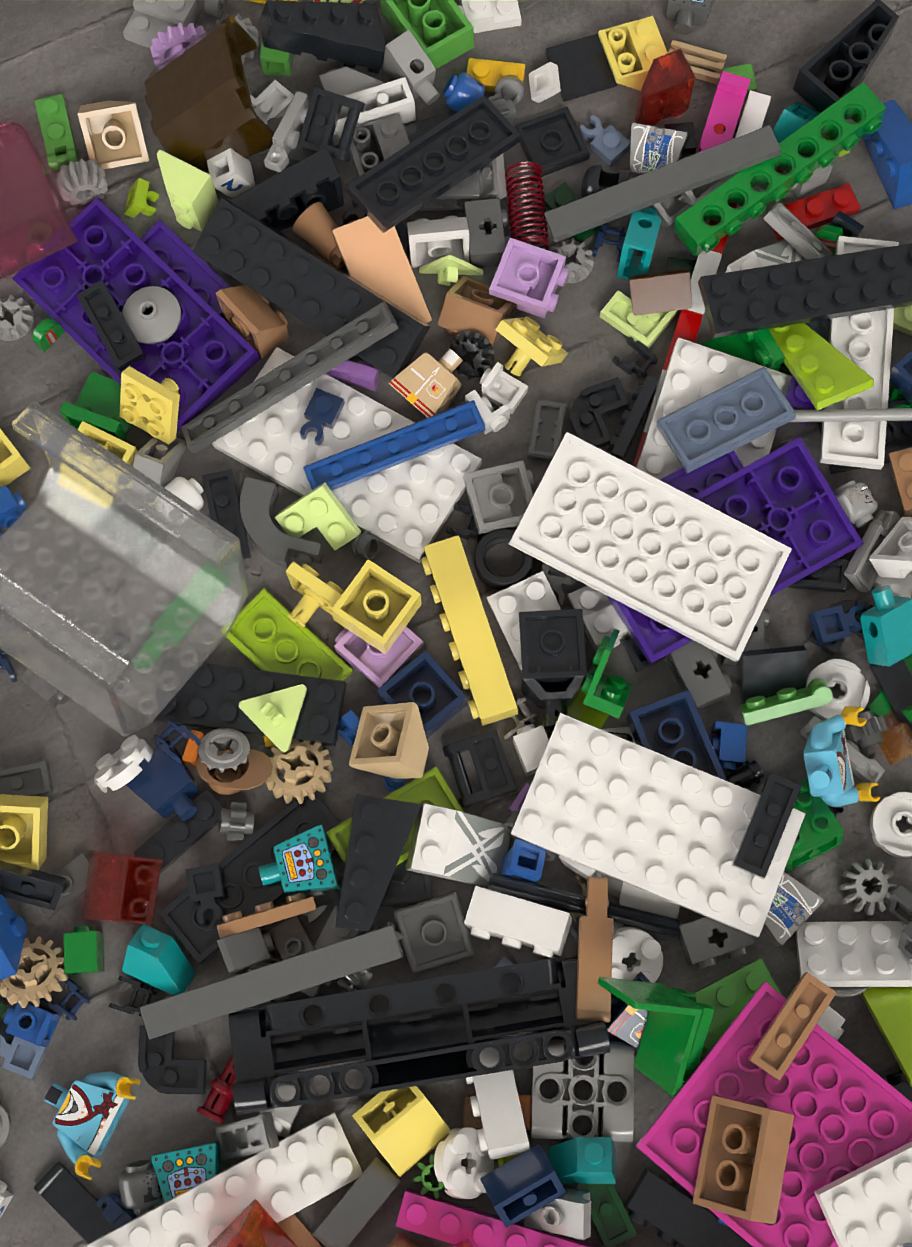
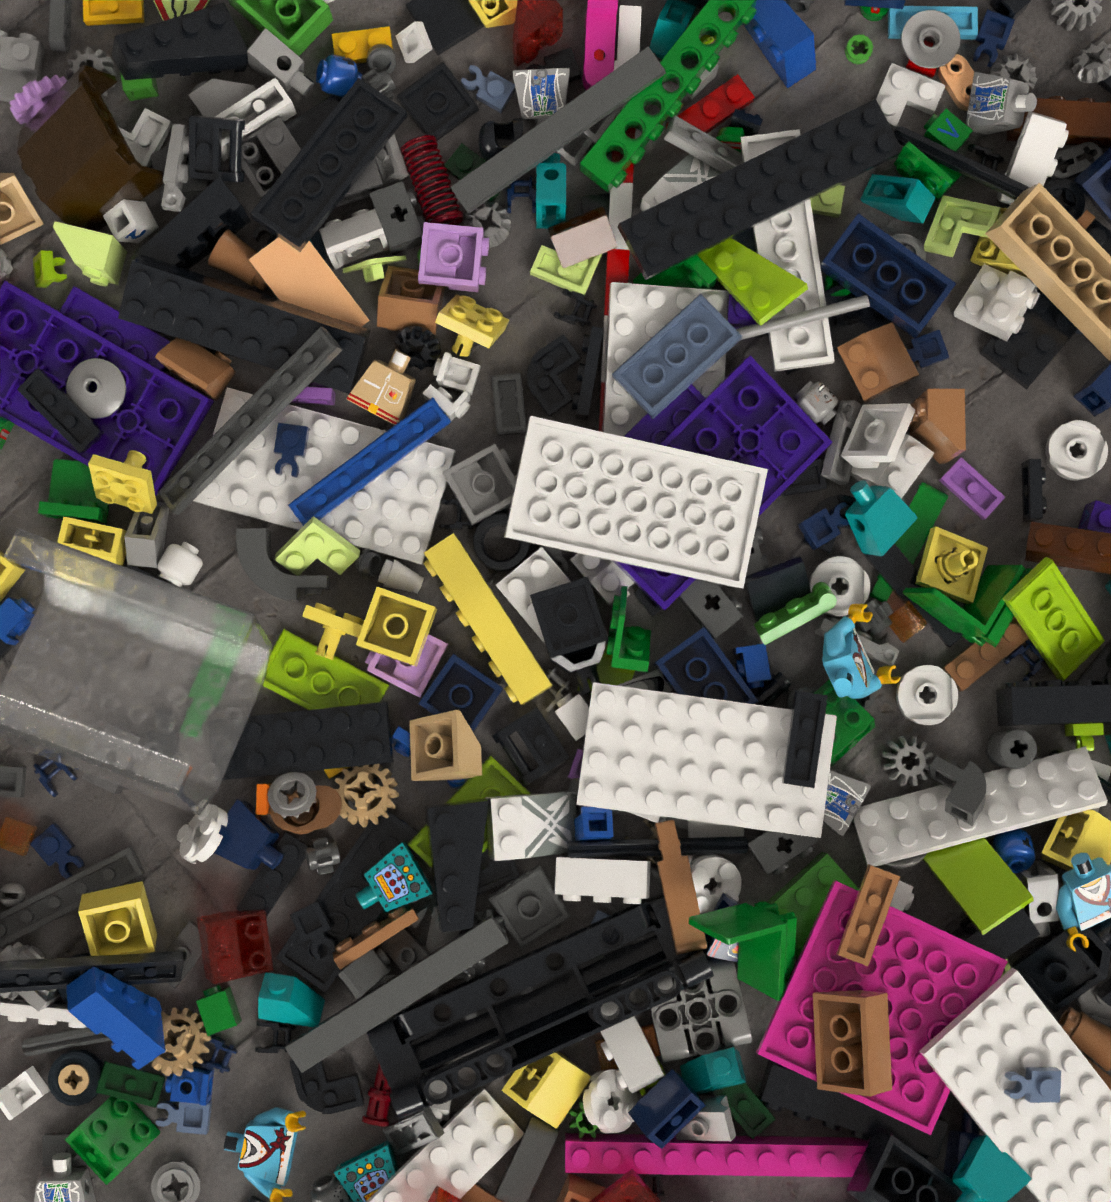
camera: 20 degrees left, 10 degrees up
dark blue piece [153,720,202,766] -> none
black plate [202,469,251,564] -> none
yellowish green piece [239,684,307,752] -> none
none -> white cone [377,559,424,594]

